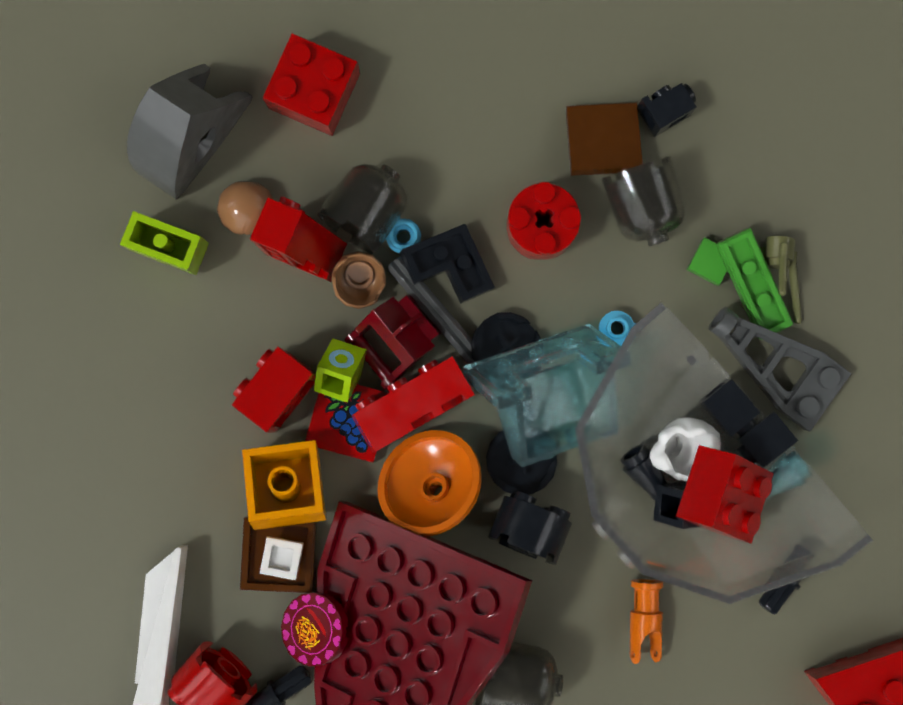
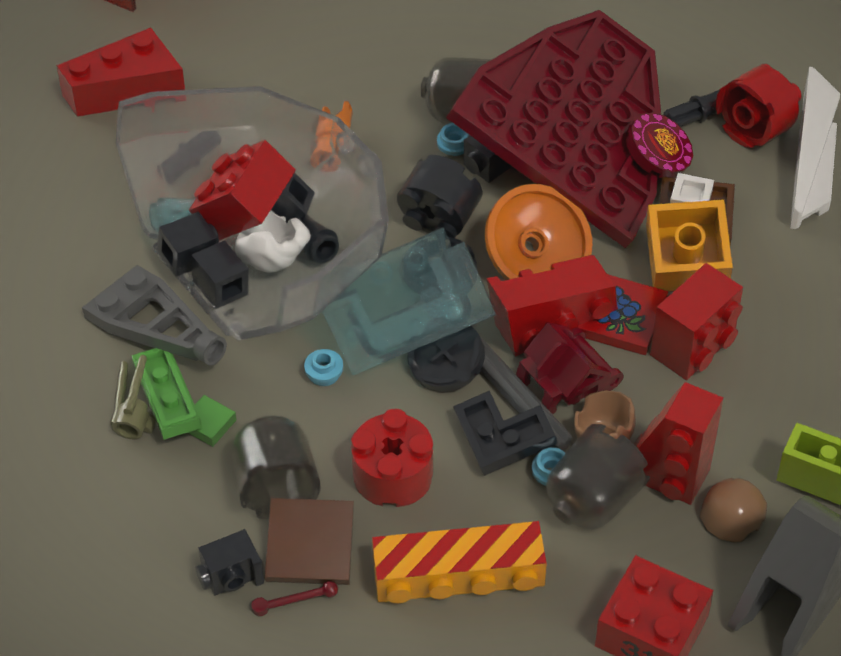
camera: 175 degrees left, 35 degrees down
lime brick [314,338,366,403] -> none
none -> dark red hinge [251,581,338,616]
none -> light orange brick [372,521,547,603]
none -> medium azure plate [437,123,470,156]

